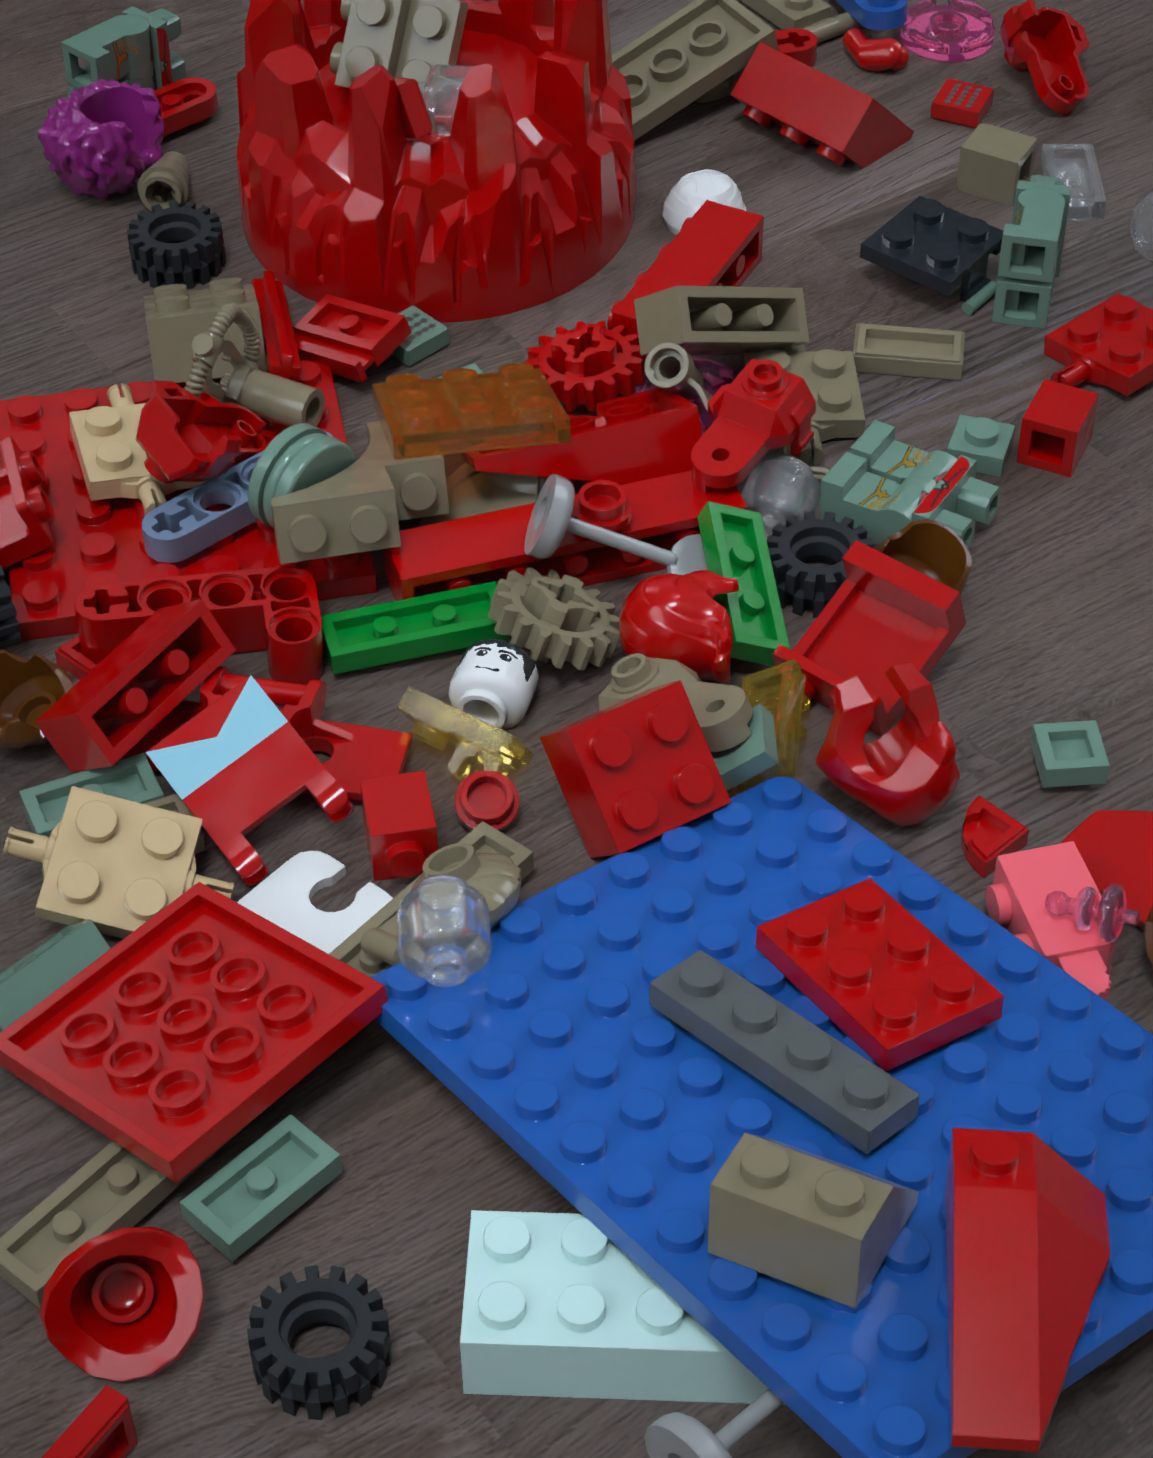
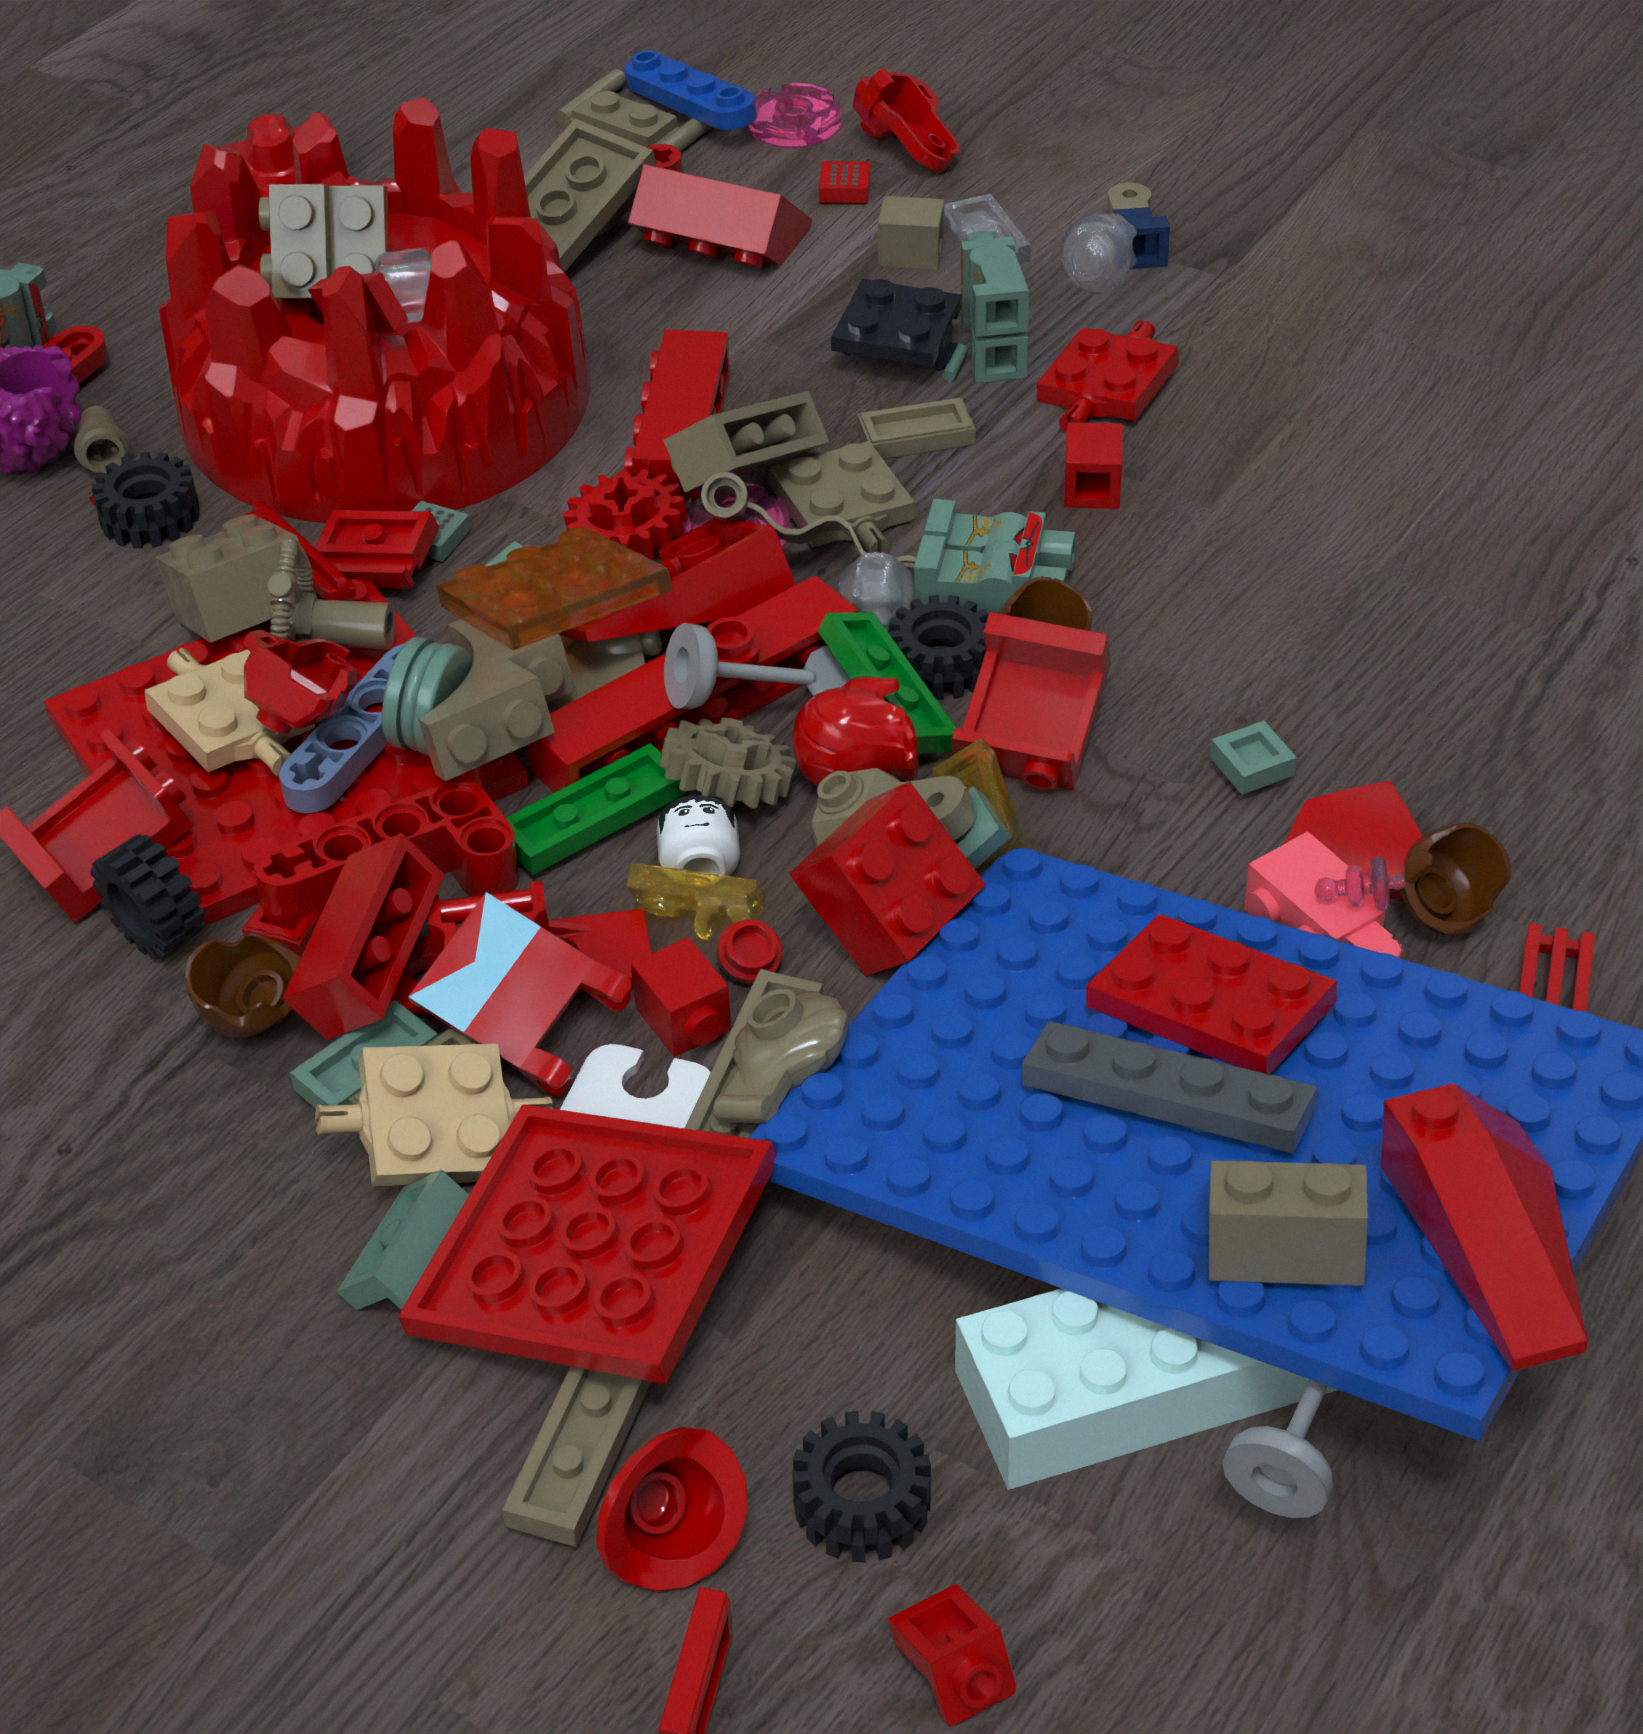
camera: 20 degrees left, 0 degrees up
sand green plate [180,1114,342,1262] -> none
clear head [397,876,492,987] -> none
white piece [662,169,746,236] -> none
red piece [691,358,816,494] -> none
red piece [815,663,960,827] -> none
red arm [842,28,909,72] -> none
sand green plate [947,414,1016,477] -> none
red tile [961,795,1029,879] -> none

